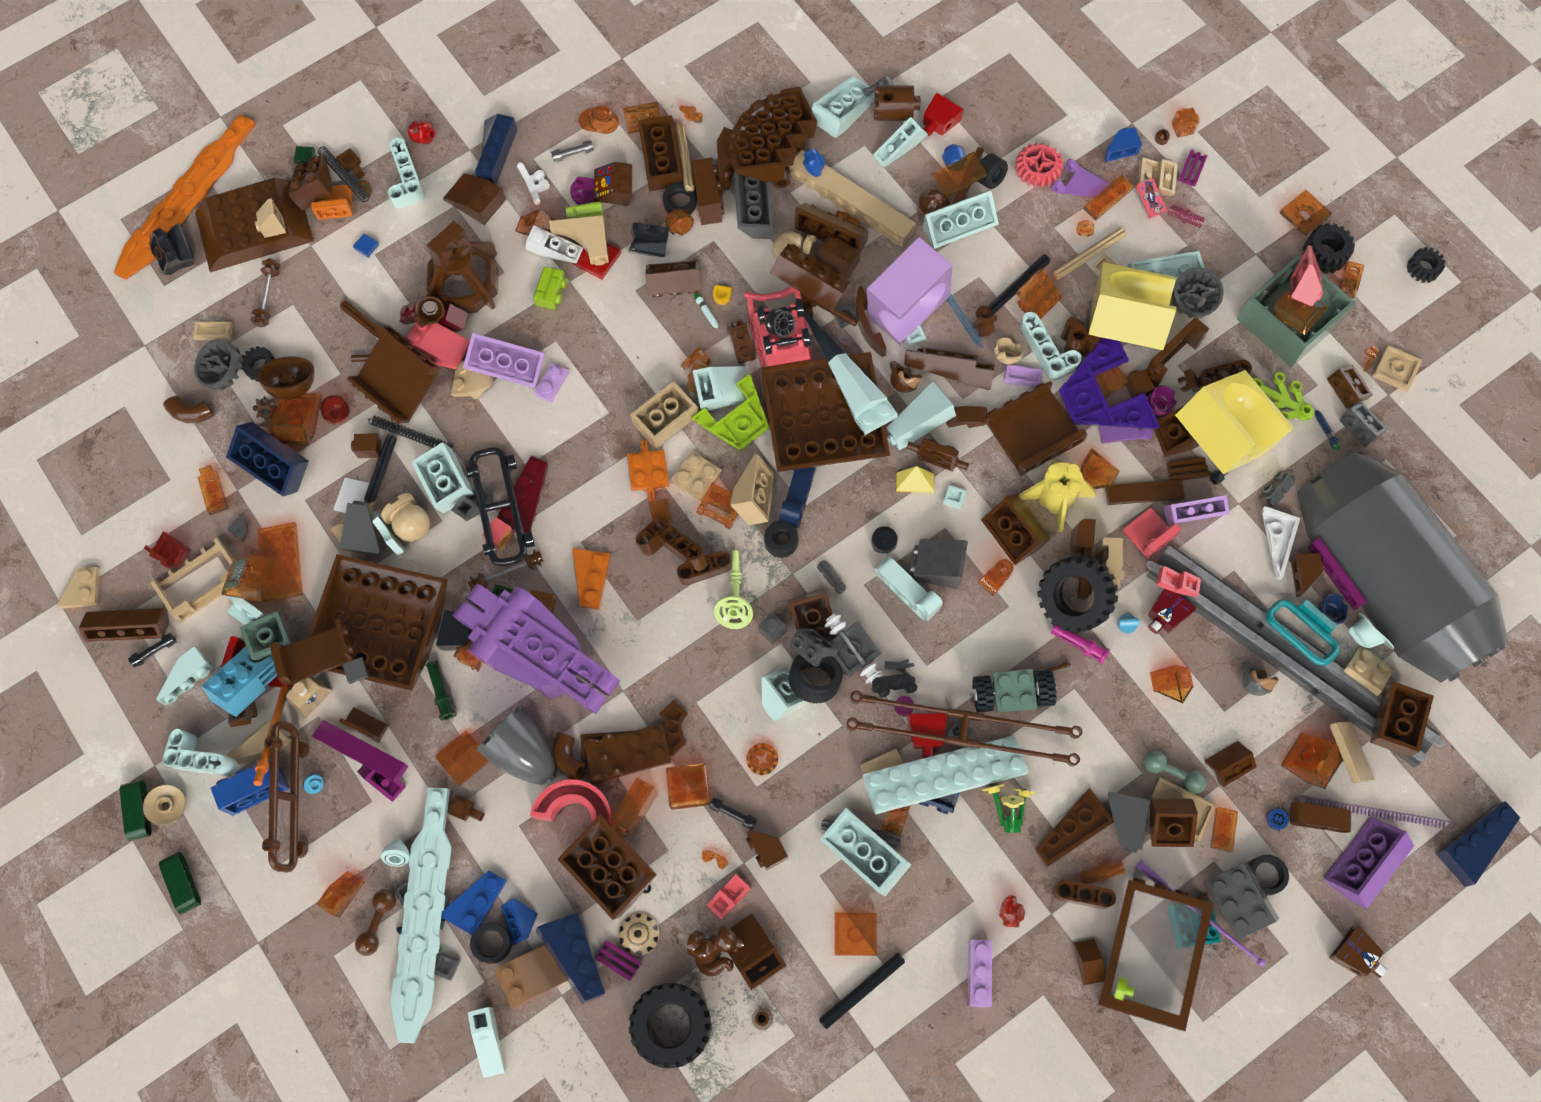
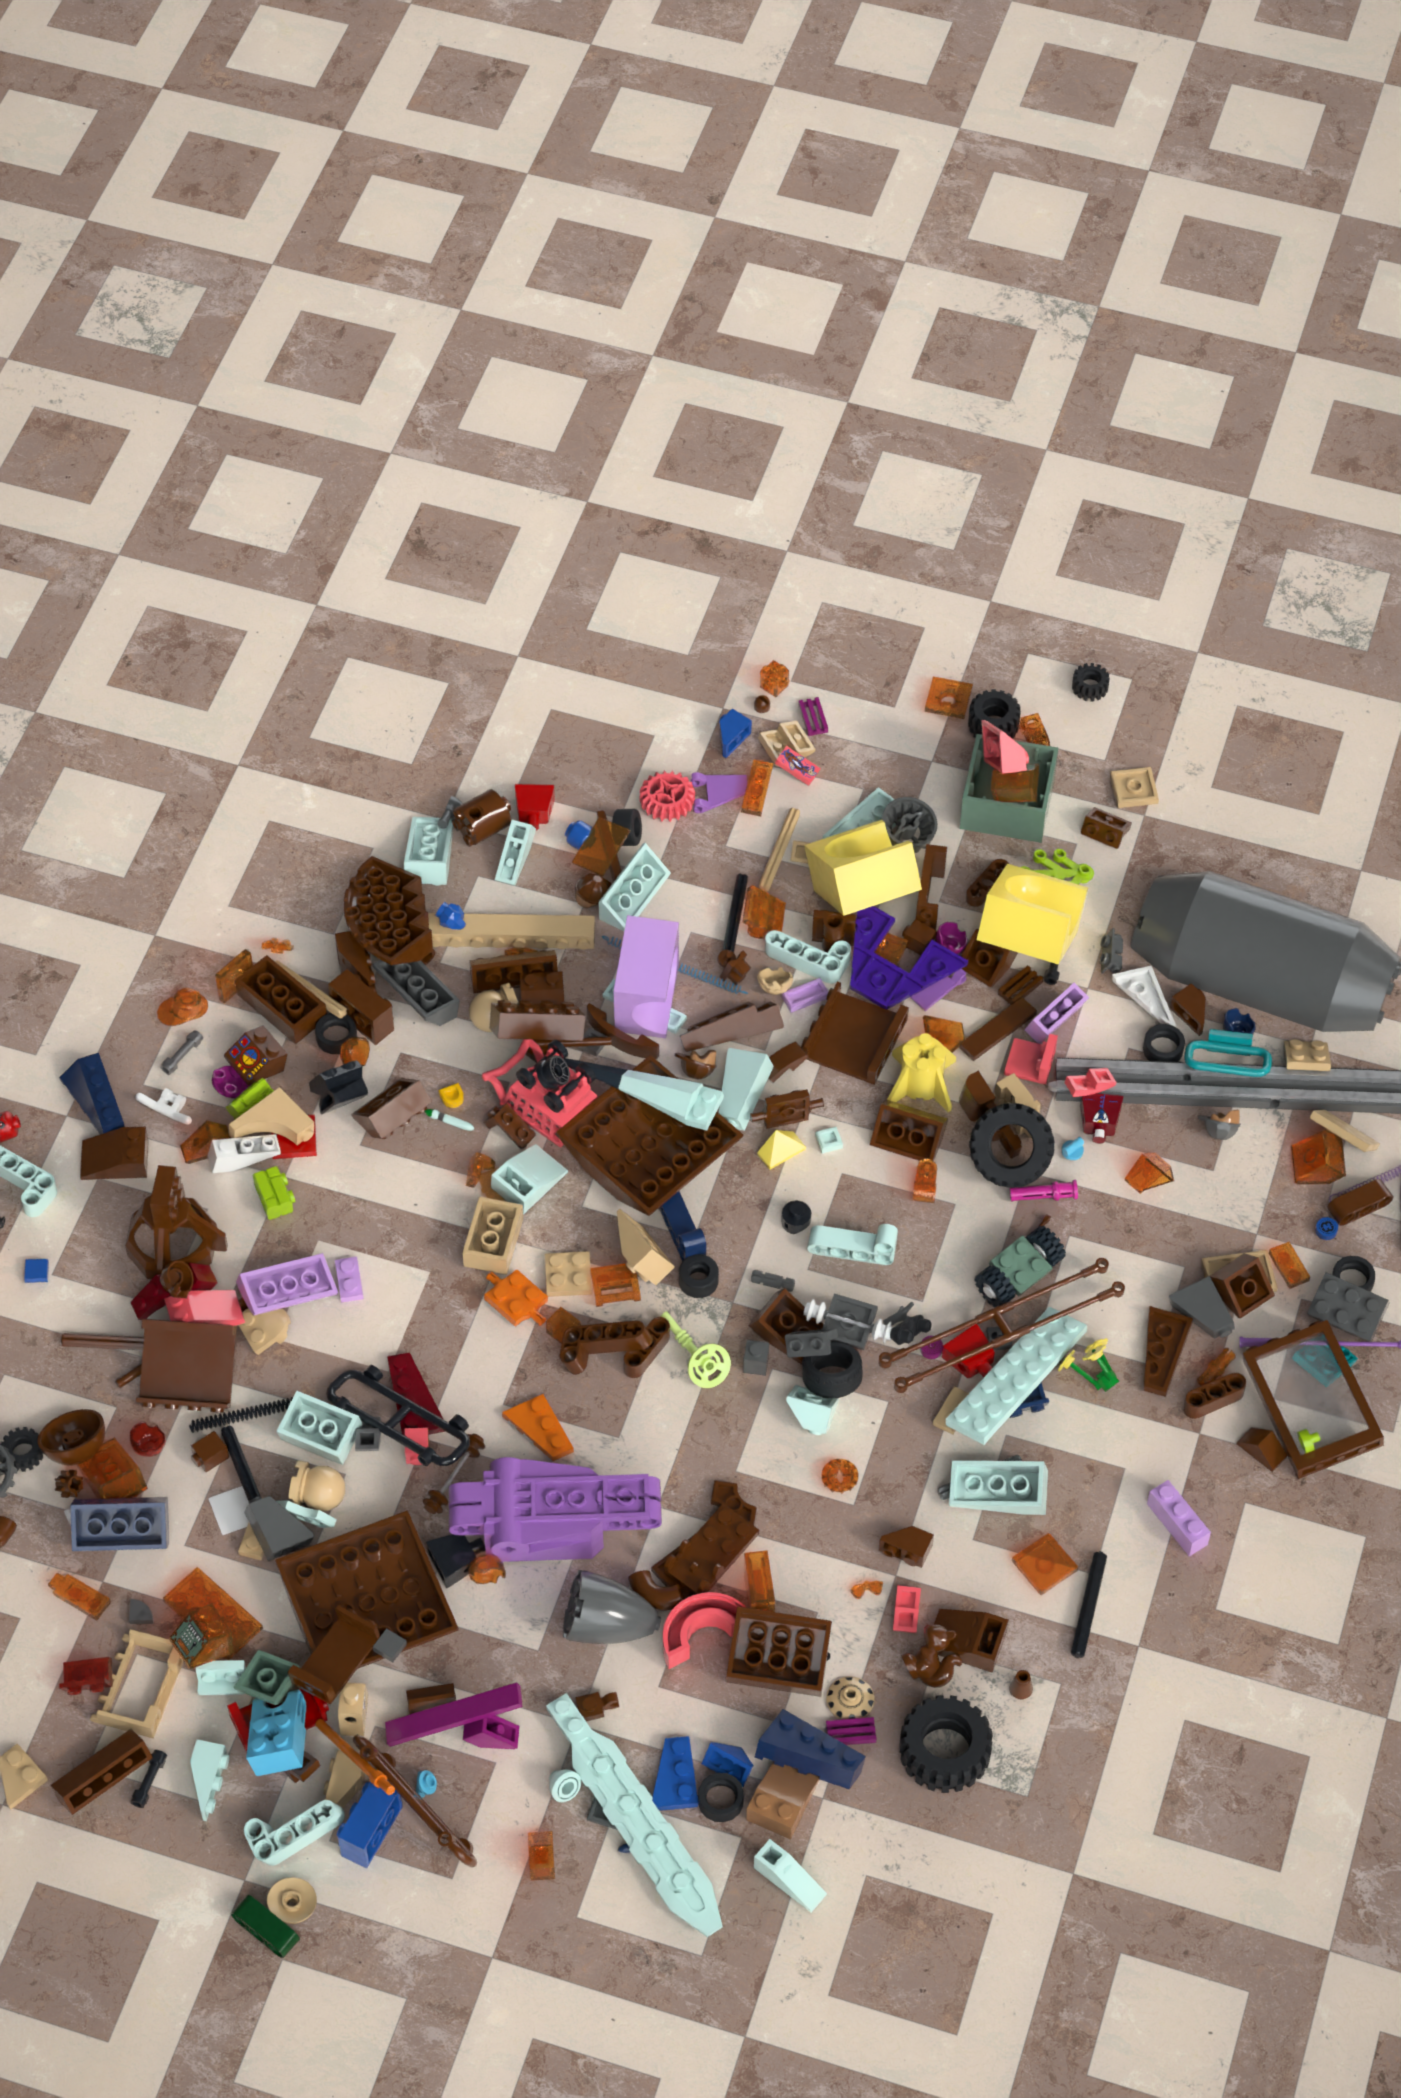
camera: 40 degrees left, 15 degrees down
dark green beam [159,852,201,915] -> none
reddish brown piece [355,889,396,956] -> none
dark green pin [426,661,457,720] -> none
flat silver tile [434,953,460,981] -> none
clear orange slope [435,731,489,787] -> none
clear orange brick [666,763,710,810] -> none
lime wing [692,374,769,451] -> none
black bar [709,797,757,830] -> none
clear orange brick [881,805,910,836] -> none
flat silver slope [910,539,968,589] -> none
clear red rock [999,895,1025,927] -> none
clear orange tile [1076,220,1095,237] -> none
sand green piece [1144,751,1207,793] -> none
clear pink pin [1167,204,1205,229] -> none
reddish brown tile [1177,369,1201,393] -> none
reddish brown panel [1205,741,1257,787] -> none
magenta tile [1308,538,1367,611] -> none
dark blue piece [1315,410,1340,450] -> none
dark grey bracket [1339,402,1388,447] -> none
light aqua piece [1349,613,1394,650] -> none
clear orange hand [1363,346,1379,372] -> none
reddish brown brick [1370,681,1434,757] -> none
none -> black tyre [1143,1024,1185,1062]

